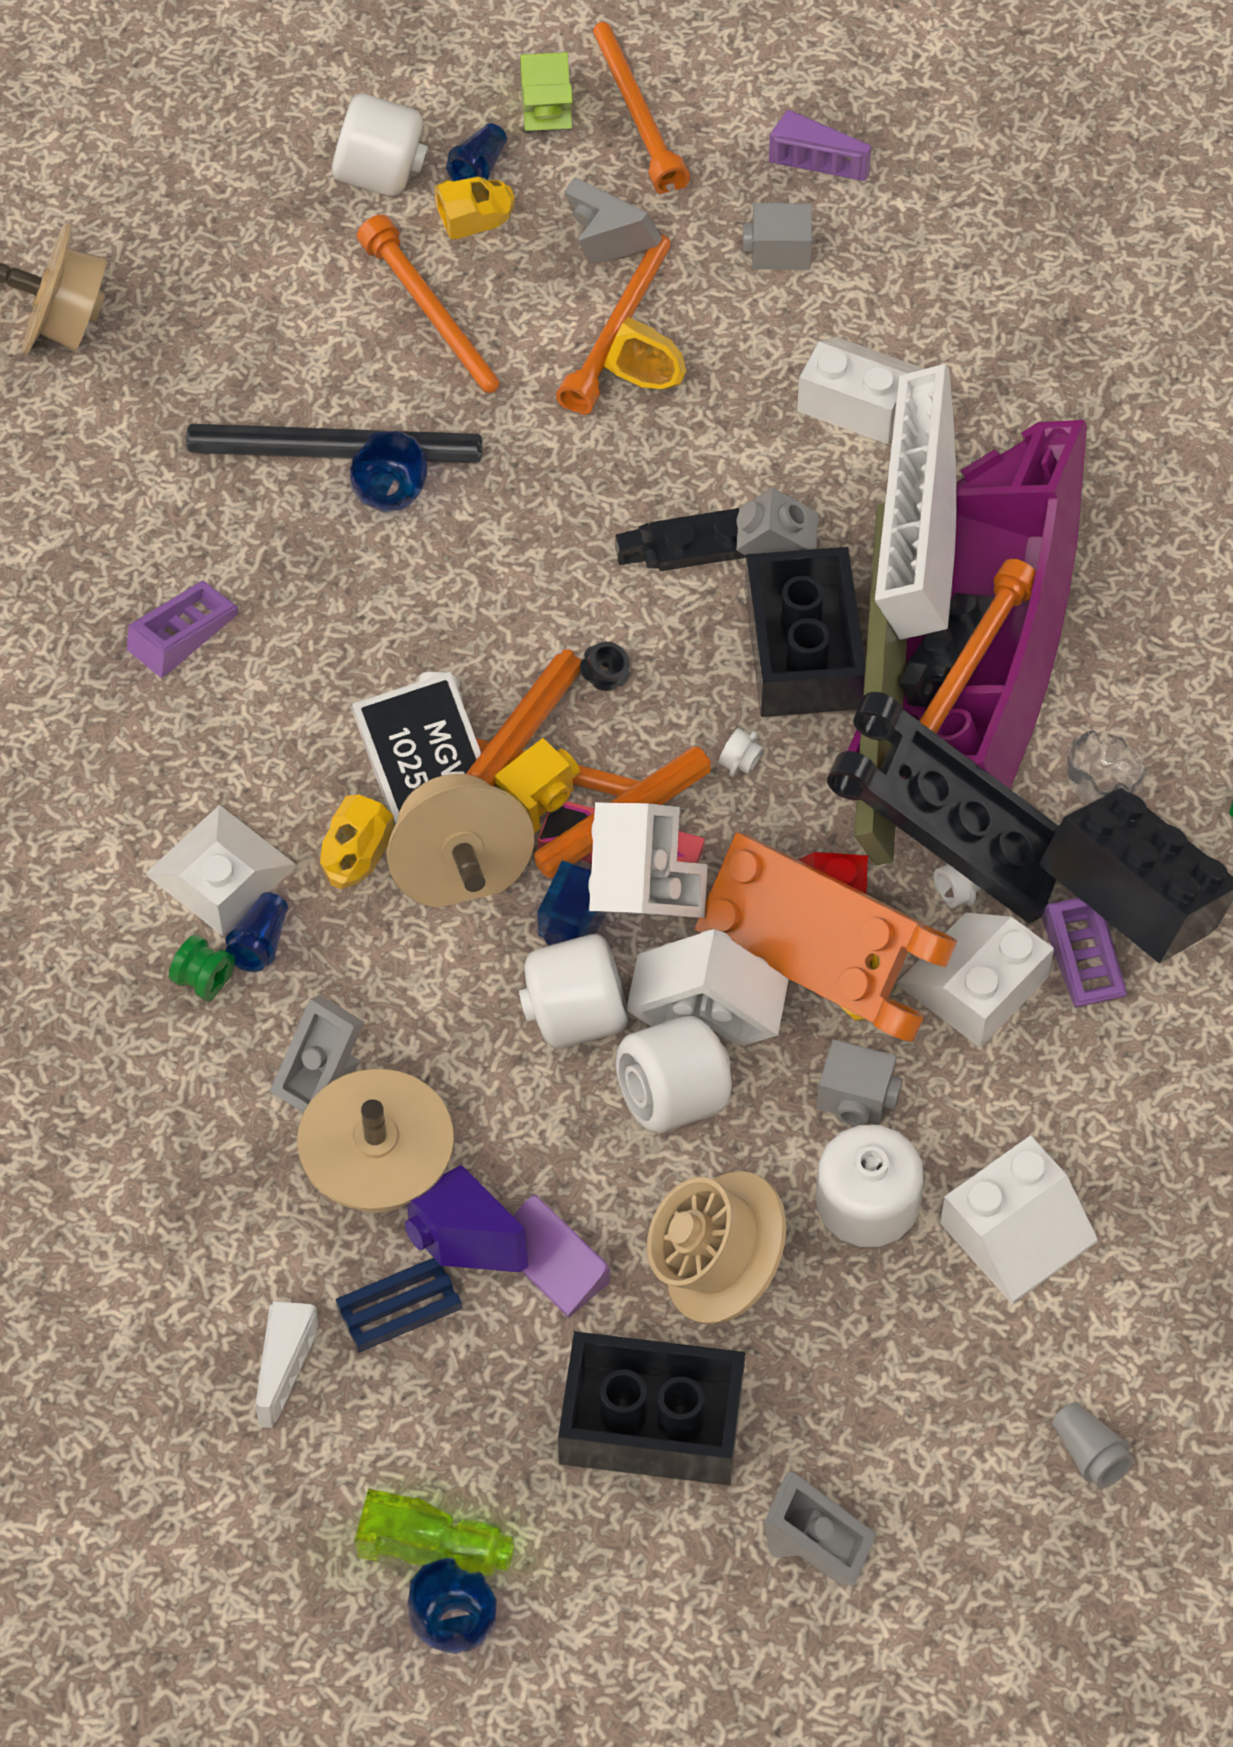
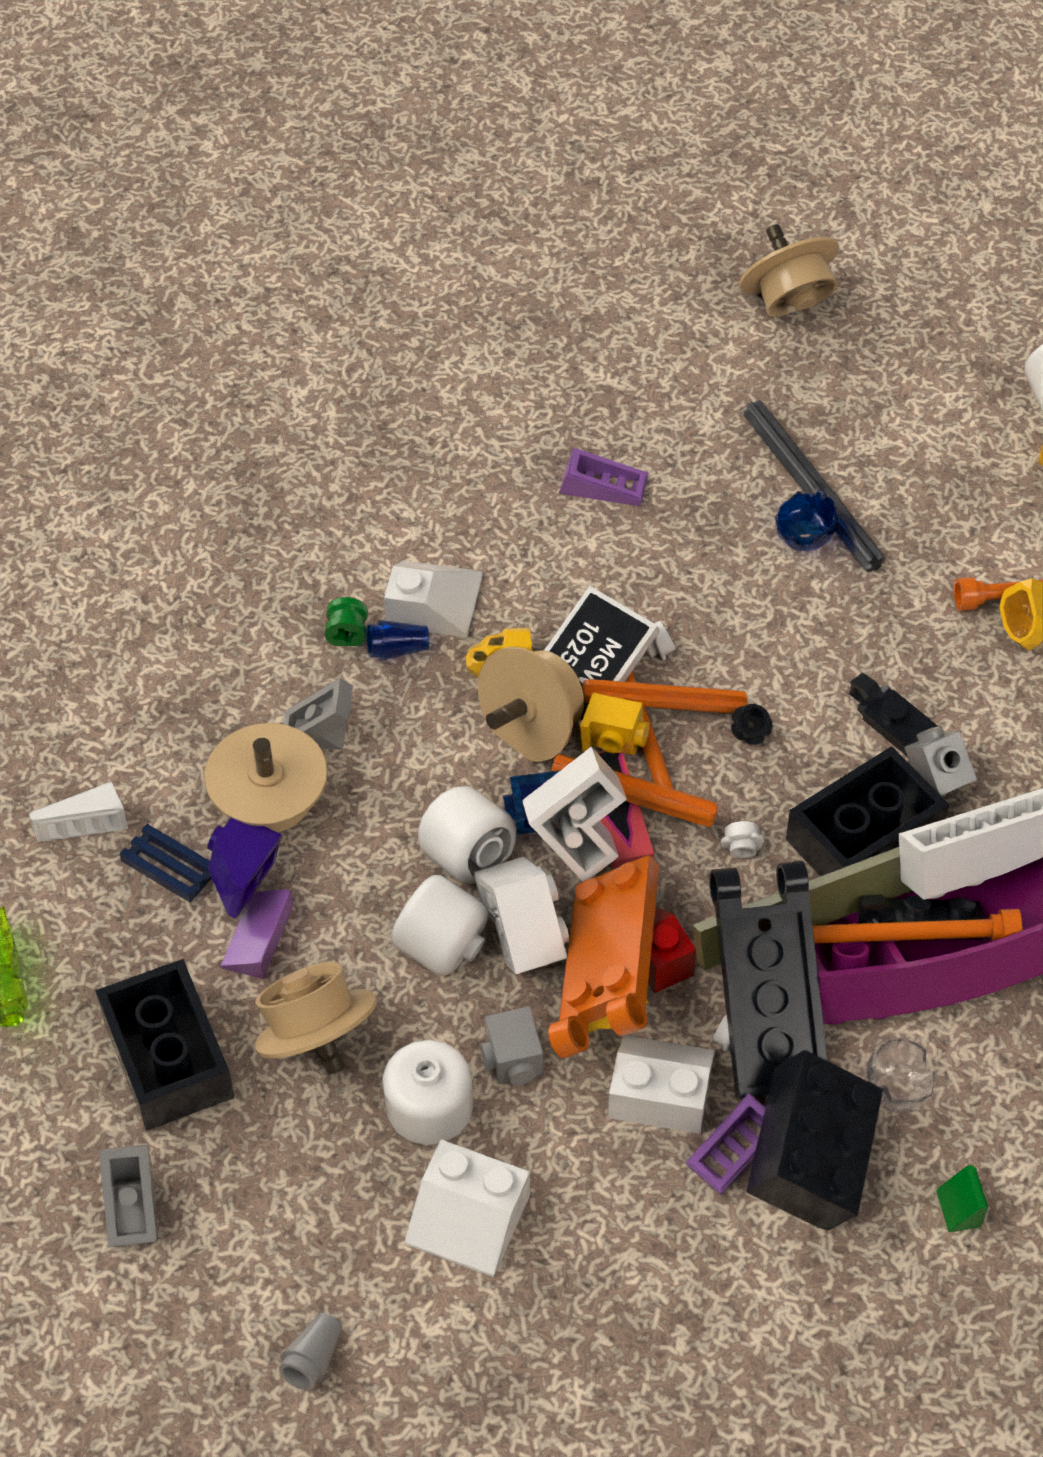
camera: 60 degrees right, 5 degrees down
orange piece [356,214,499,393] -> none

